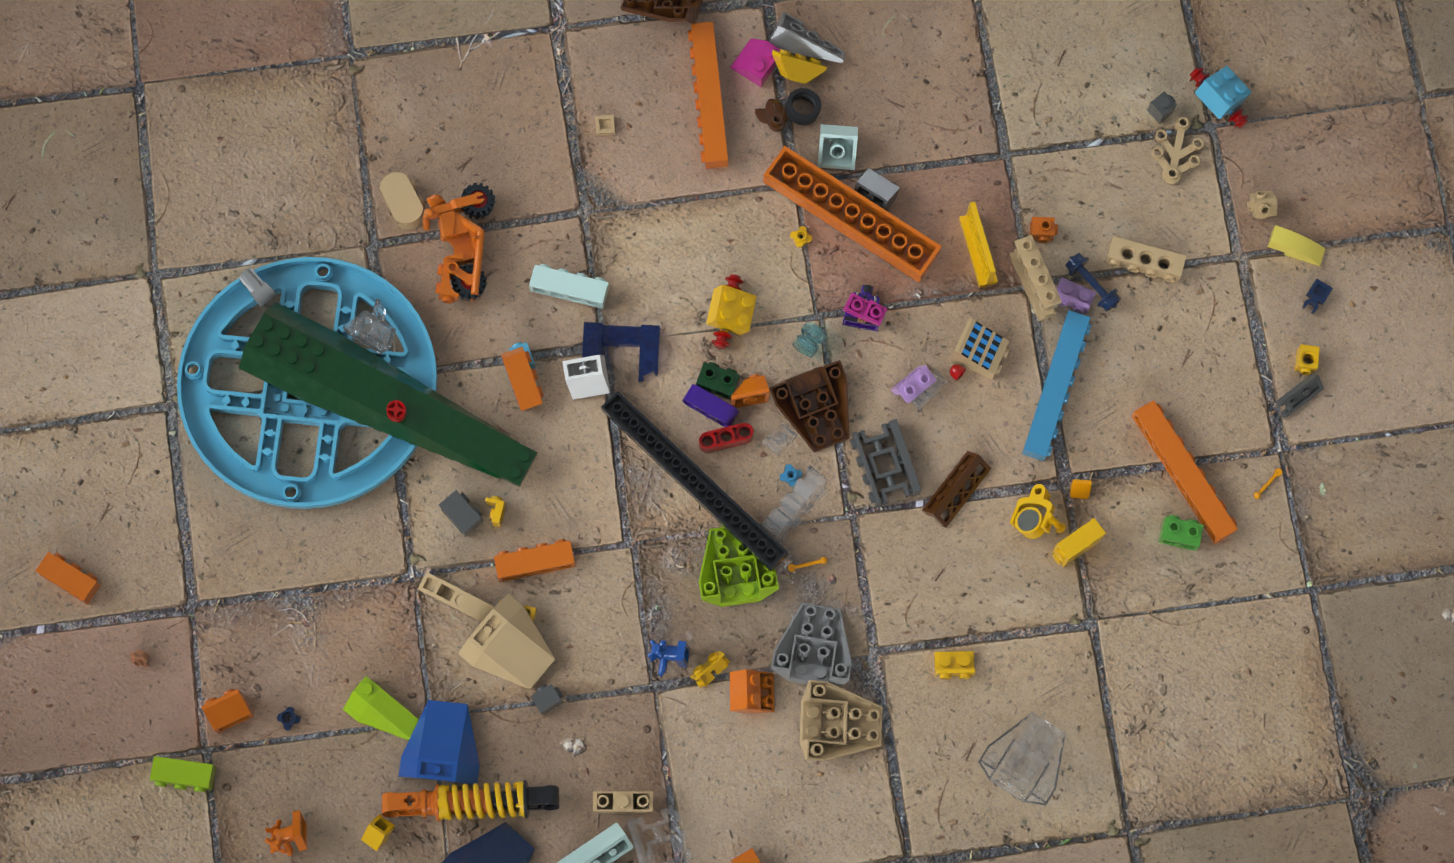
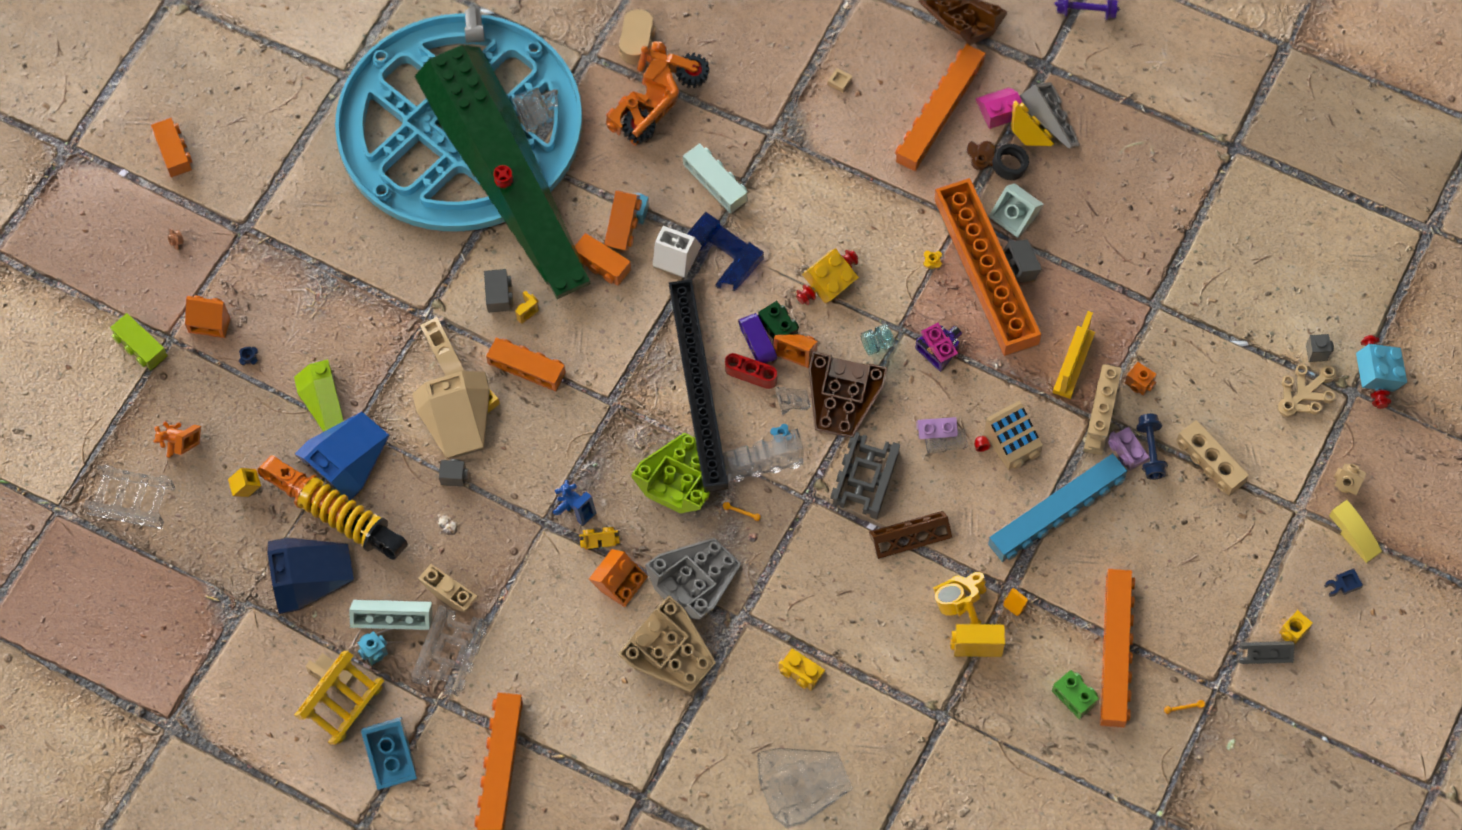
camera: 40 degrees right, 10 degrees down
none -> orange brick [575,233,631,286]

